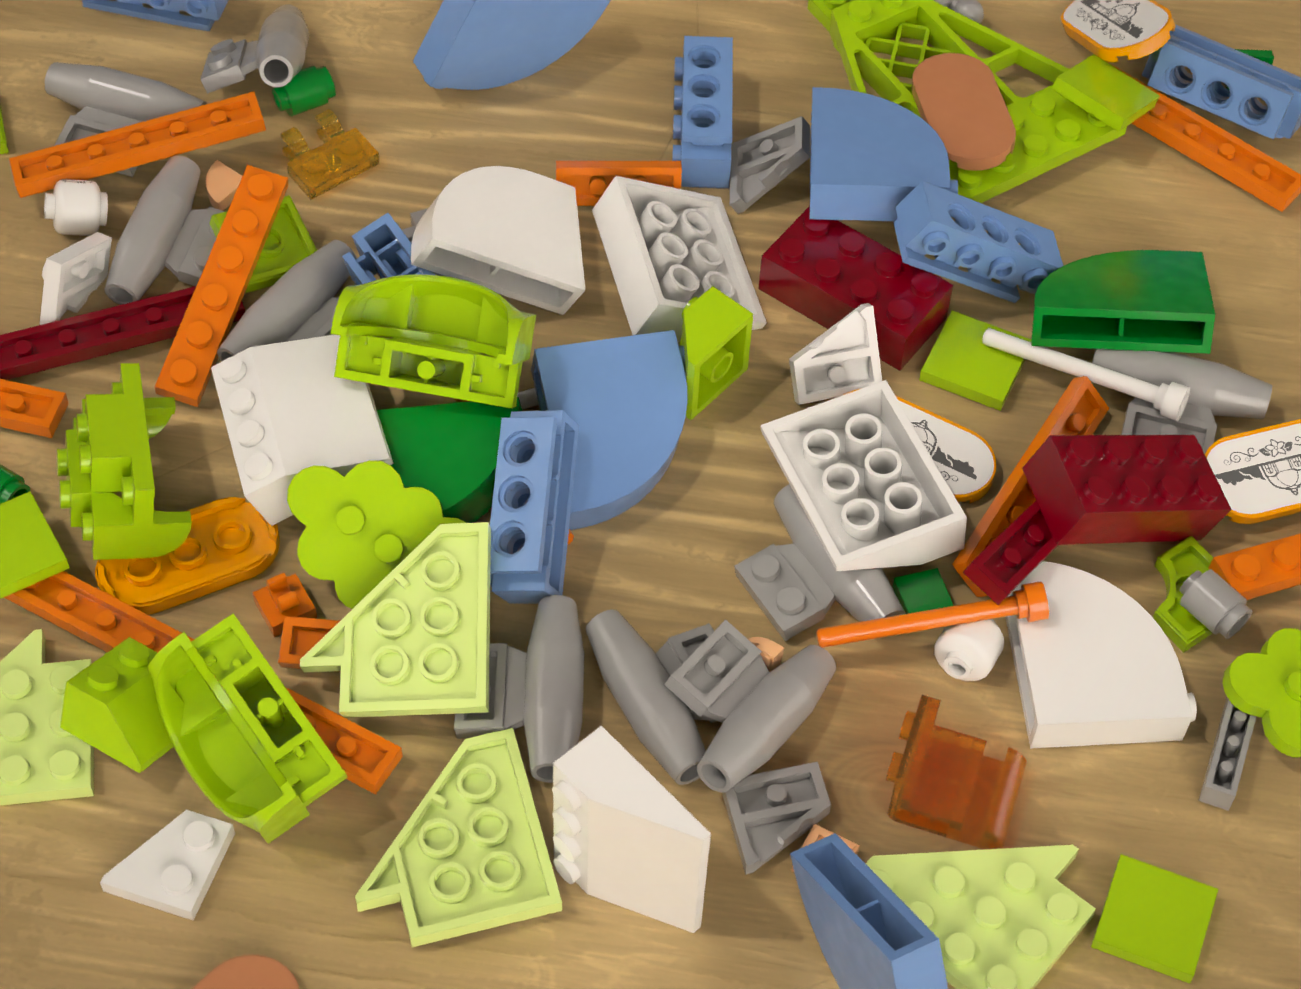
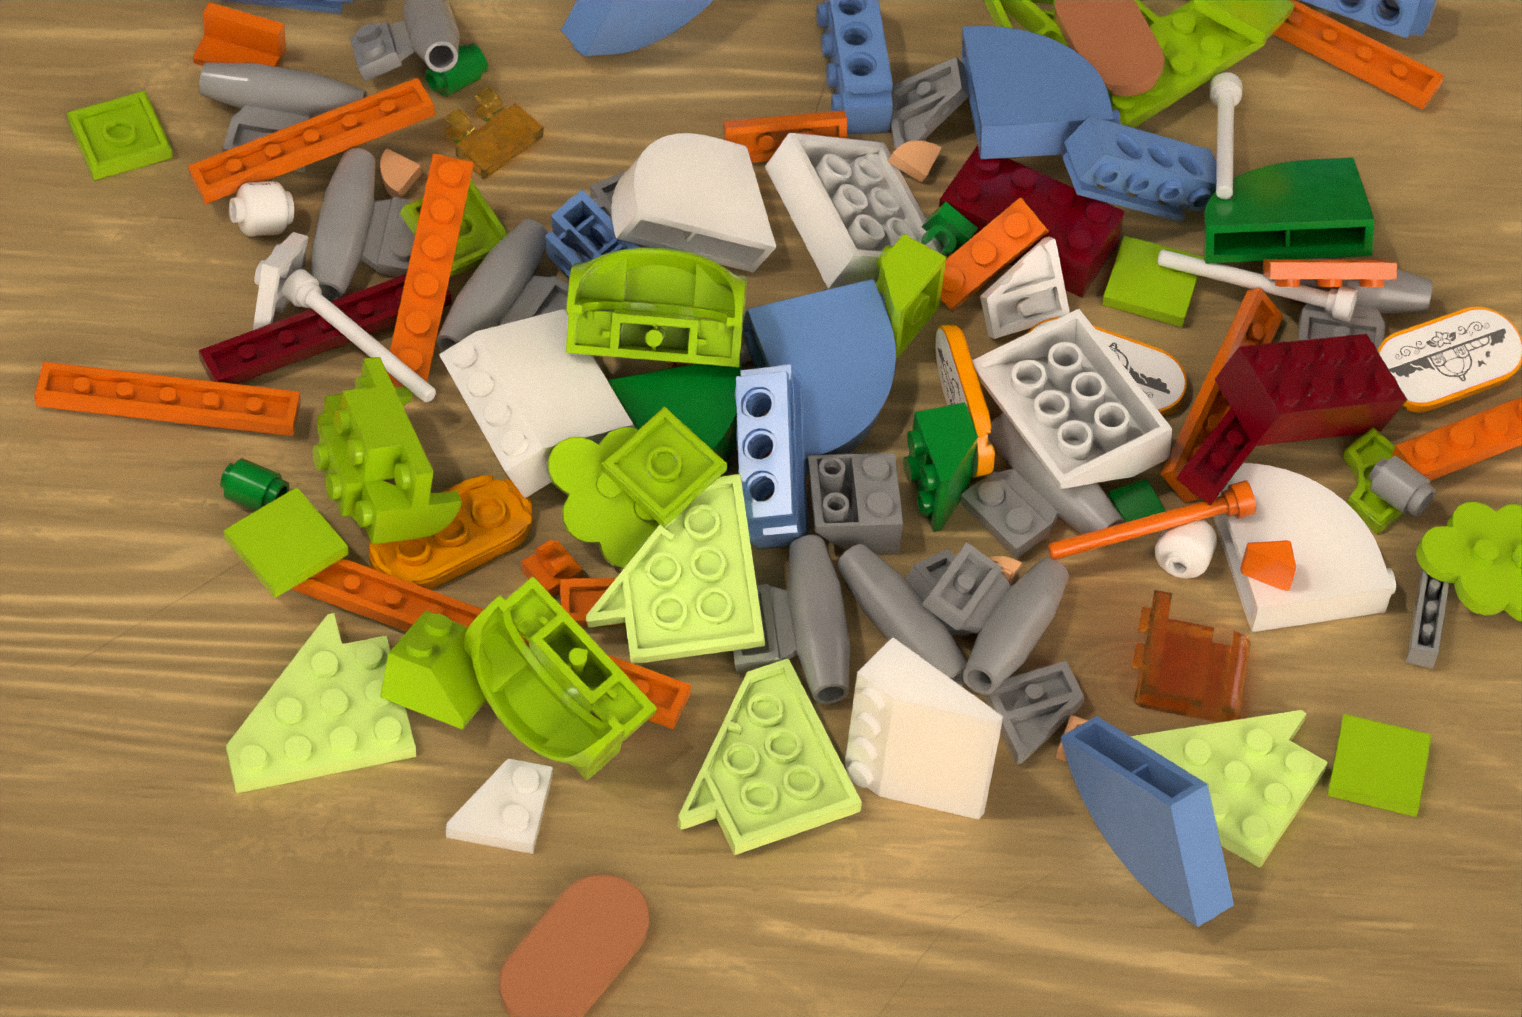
camera: 10 degrees left, 0 degrees up
none -> orange panel [193,2,286,67]
none -> white piece [282,269,436,403]
none -> lime tile [601,406,727,527]
none -> light grey slope [807,453,903,555]
none -> light nougat tile [887,140,942,183]
none -> green slope [903,402,978,532]
none -> green tile [921,202,978,256]
none -> light orange tile [935,324,995,478]
none -> orange plate [940,197,1049,312]
none -> white piece [1210,72,1242,200]
none -> orange slope [1240,540,1296,591]
none -> orange plate [1263,259,1397,287]

